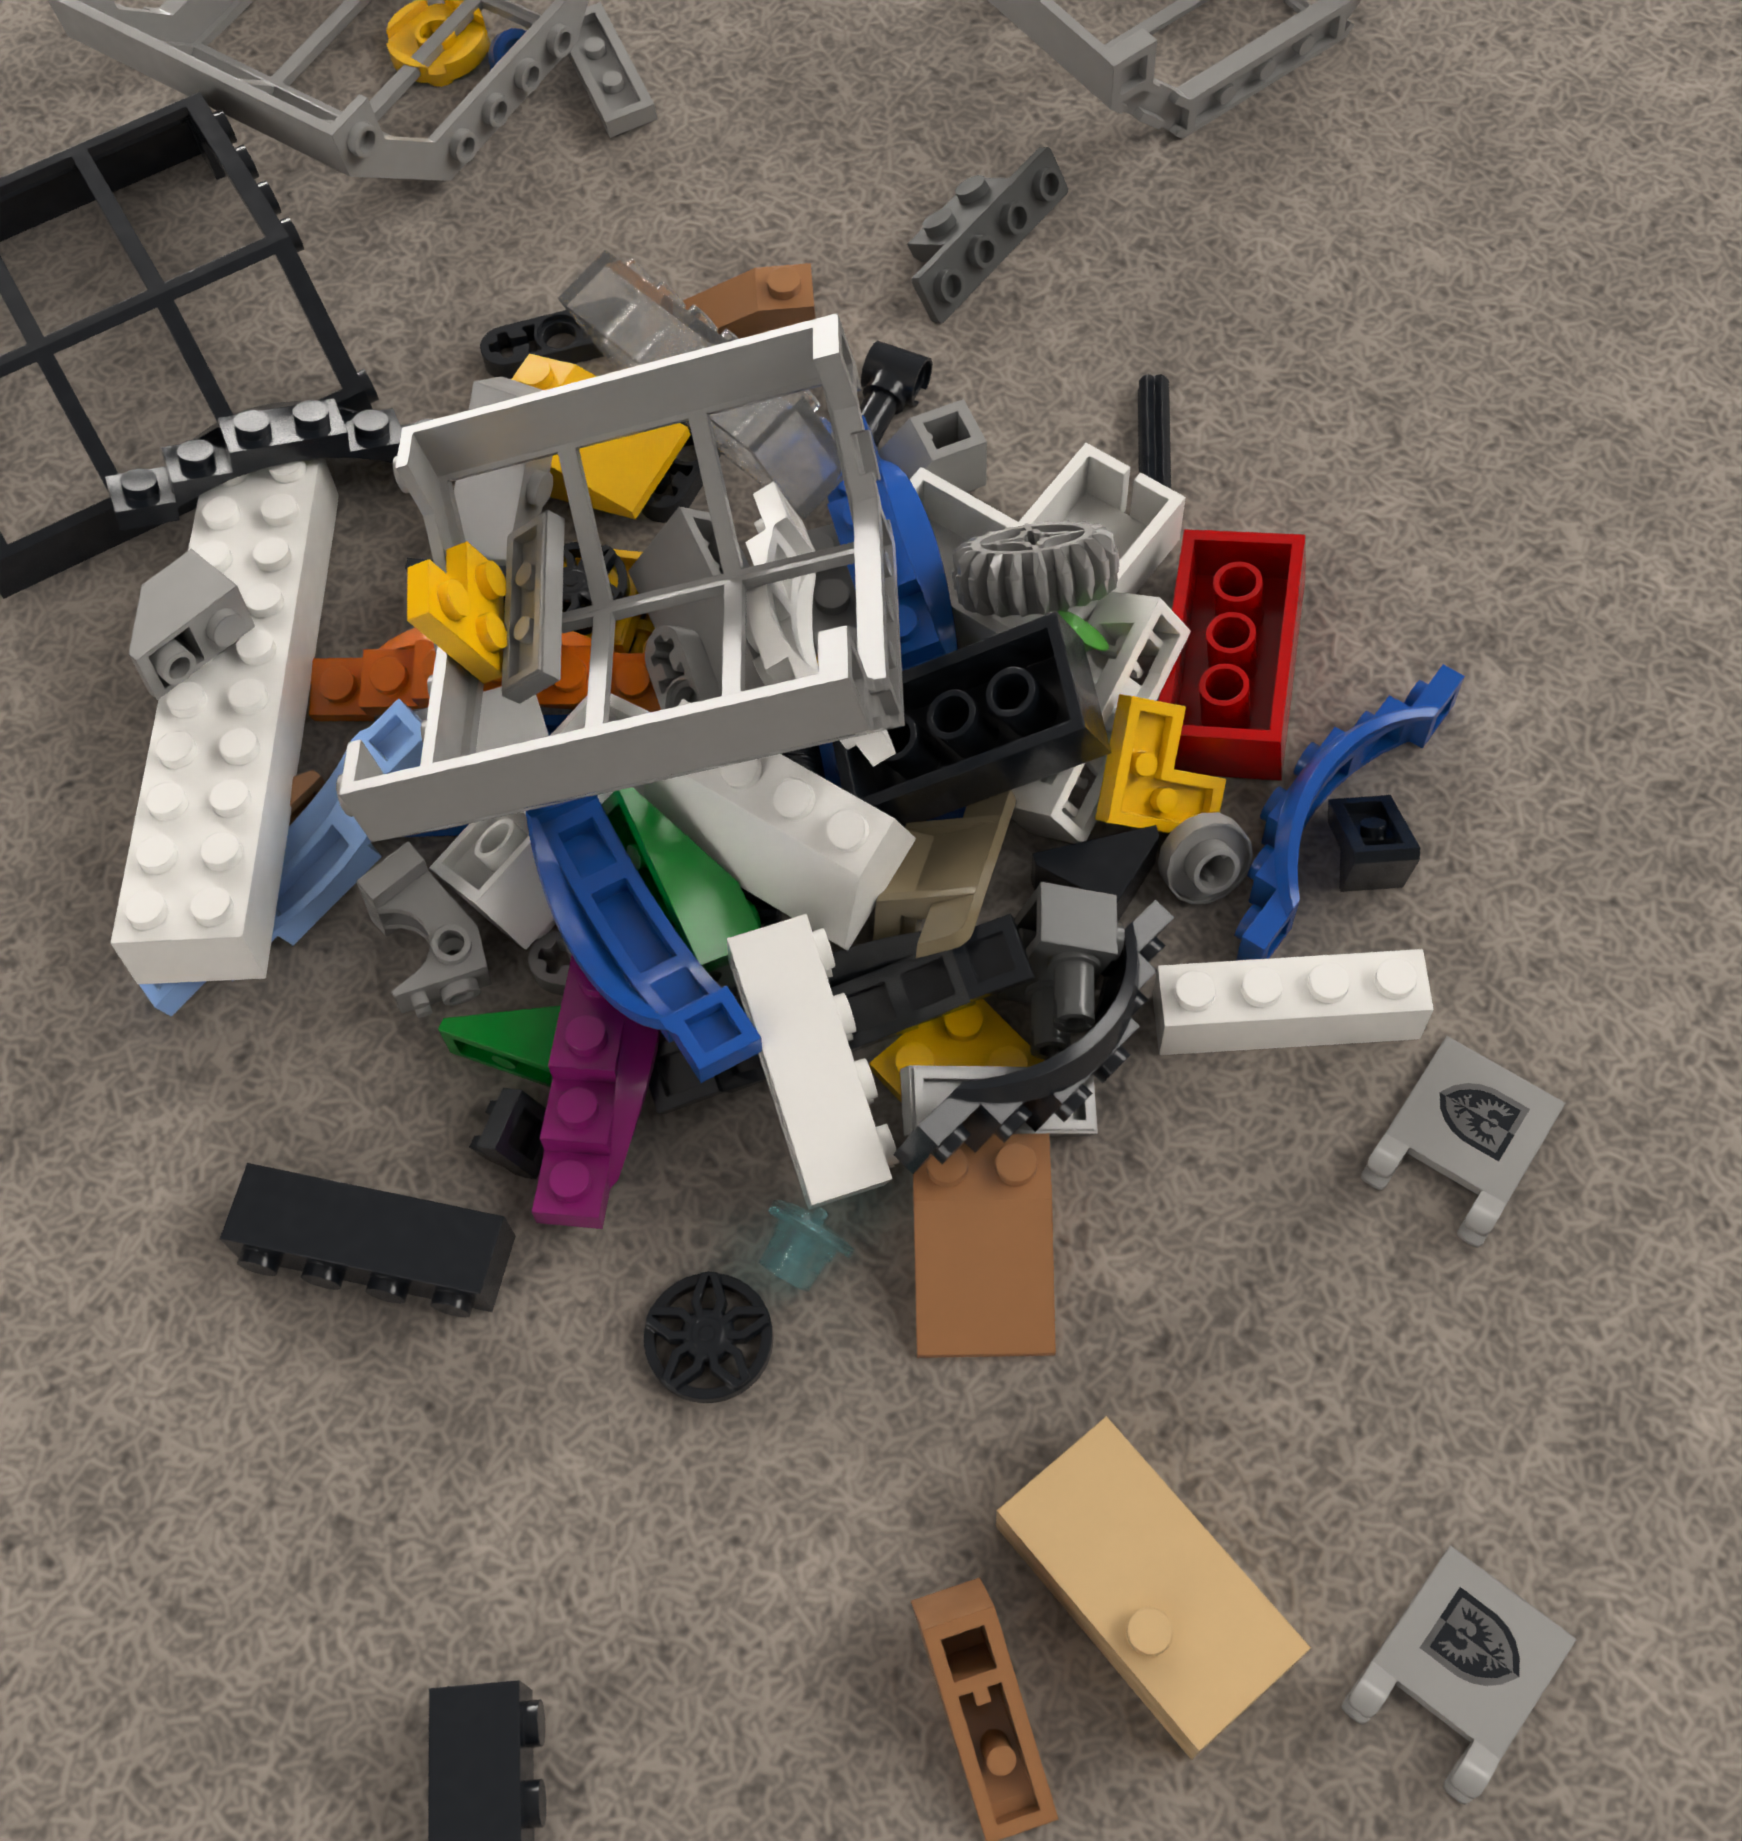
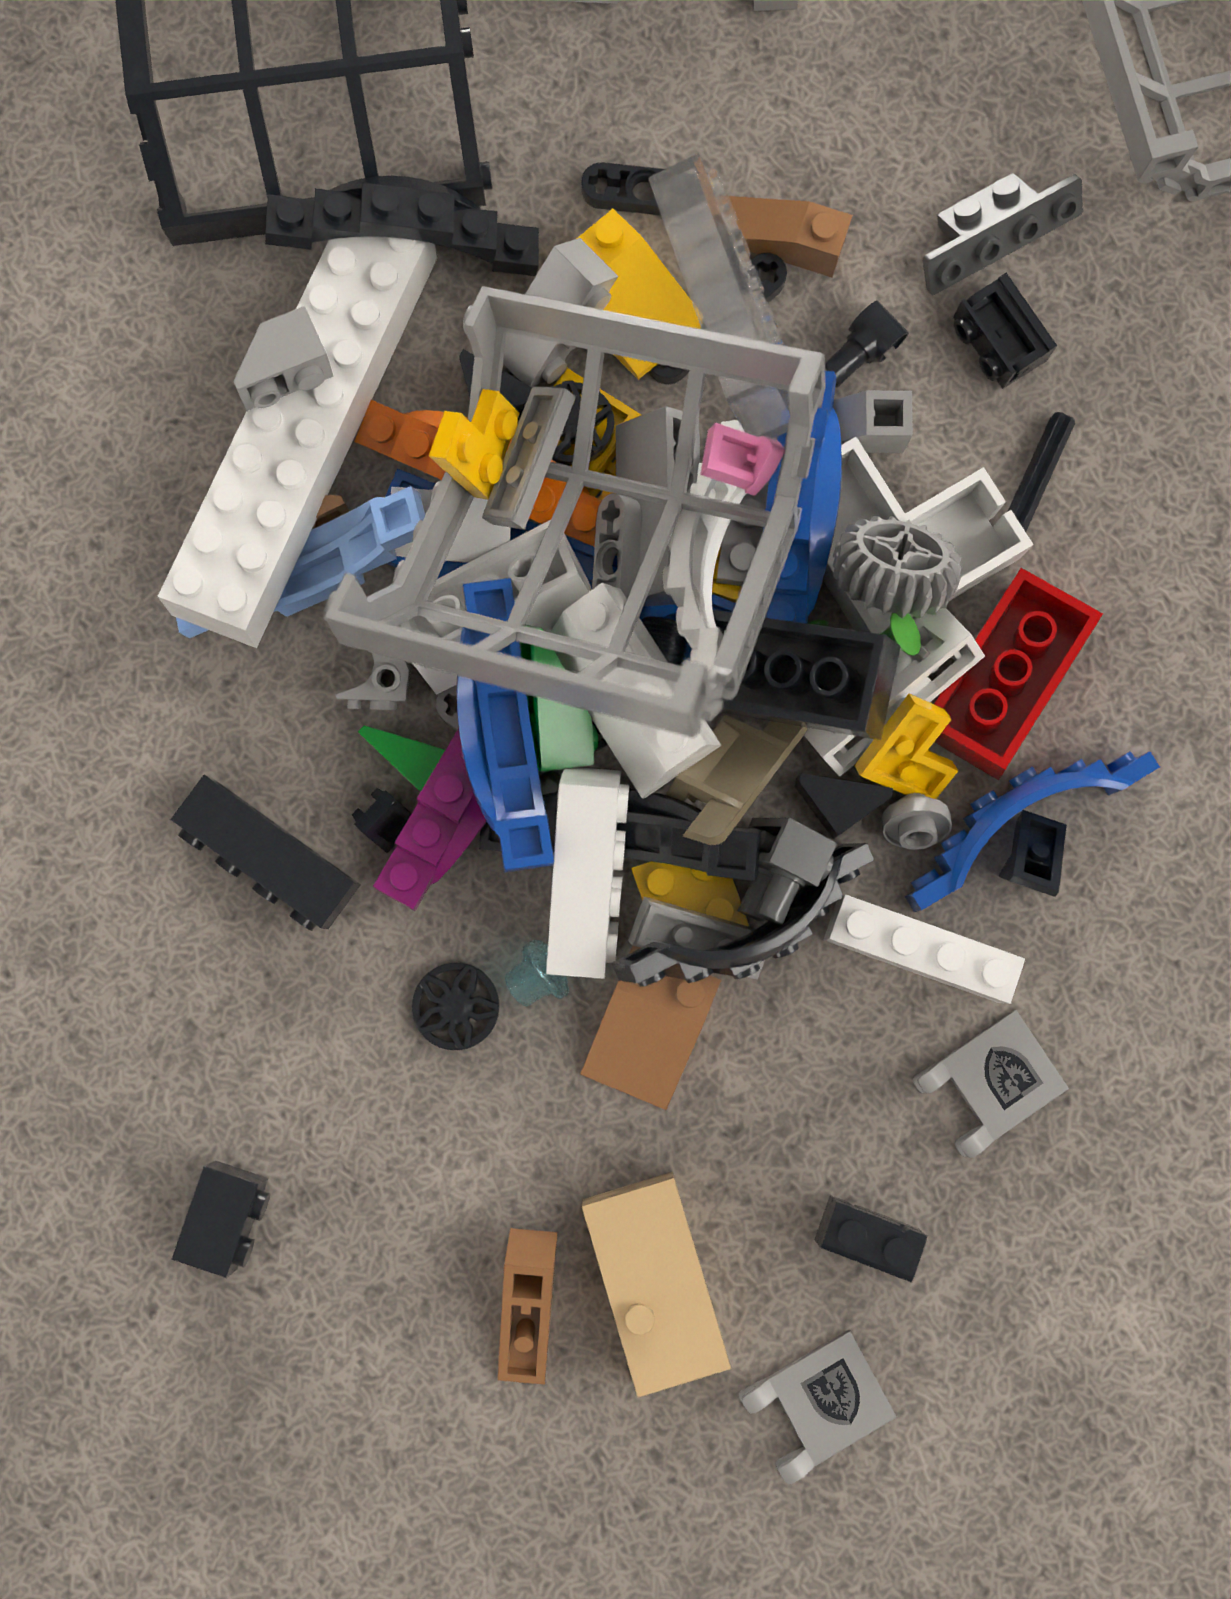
camera: 20 degrees right, 20 degrees up
none -> bright pink tile [700,423,785,496]
none -> black brick [814,1195,927,1282]
none -> black hinge [953,273,1057,389]

